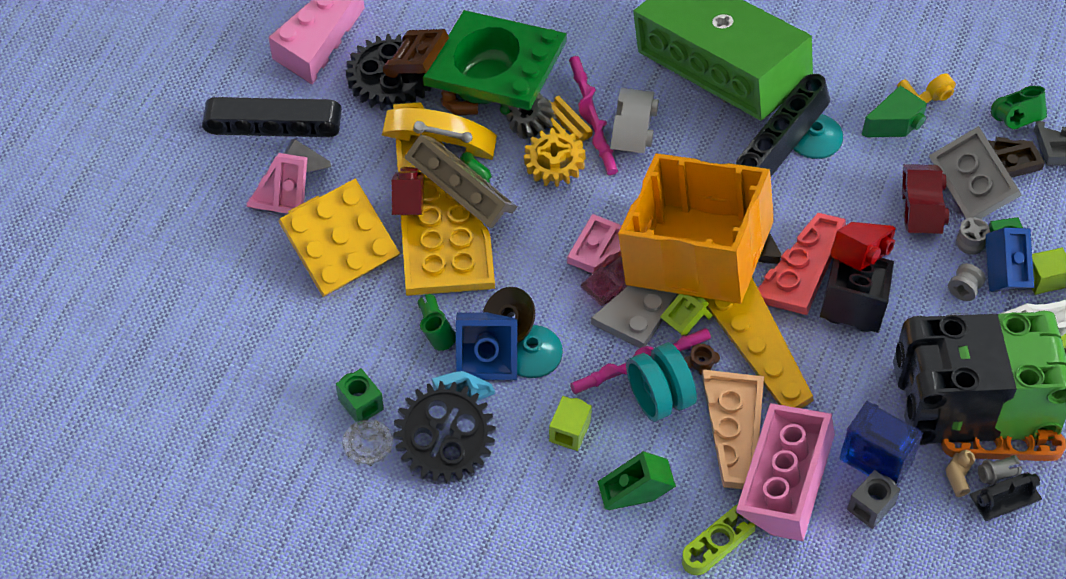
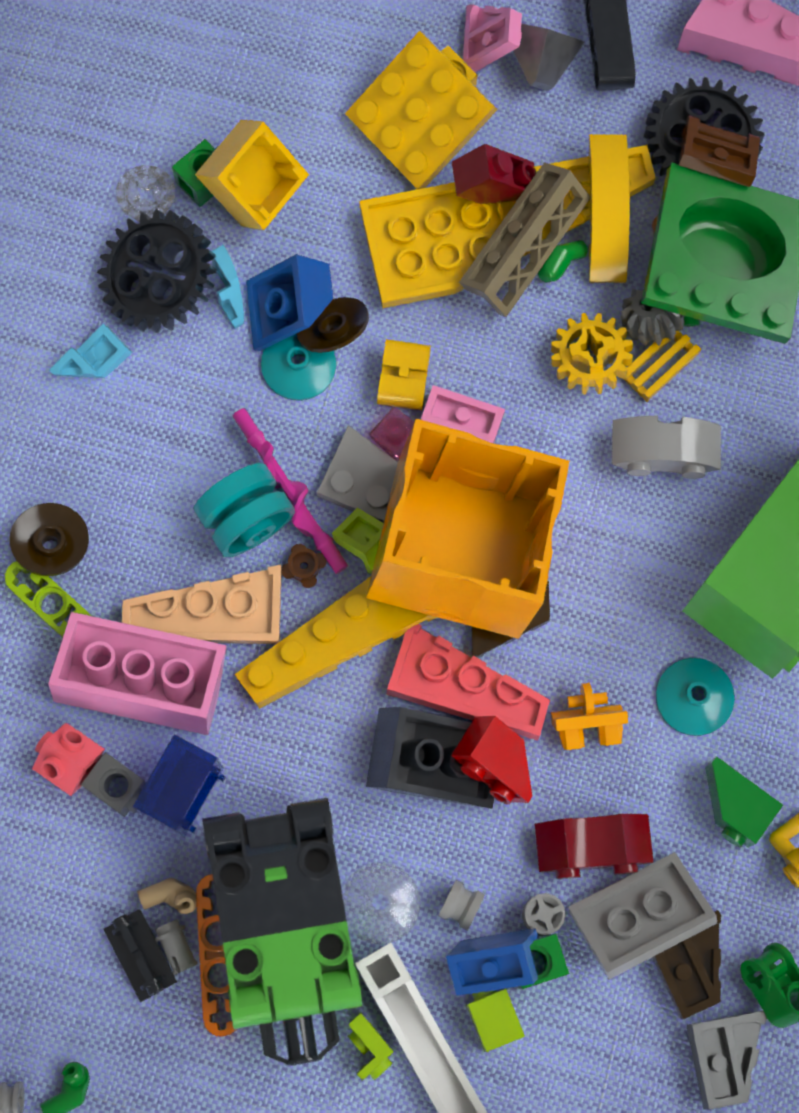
camera: 80 degrees right, 20 degrees up
light grey hinge [413,121,473,143] -> none
green pin [418,294,456,351] -> none
lime brick [549,396,592,451] -> none
dark pink piece [569,56,618,175] -> none
green slope [597,451,676,510] -> none
black beam [736,73,830,176] -> none
none -> dark brown dish [10,503,89,576]
none -> coral brick [32,723,105,796]
none -> medium azure slope [49,324,133,378]
none -> yellow container [195,120,309,230]
none -> yellow piece [377,339,431,410]
none -> light orange hips [550,683,628,750]

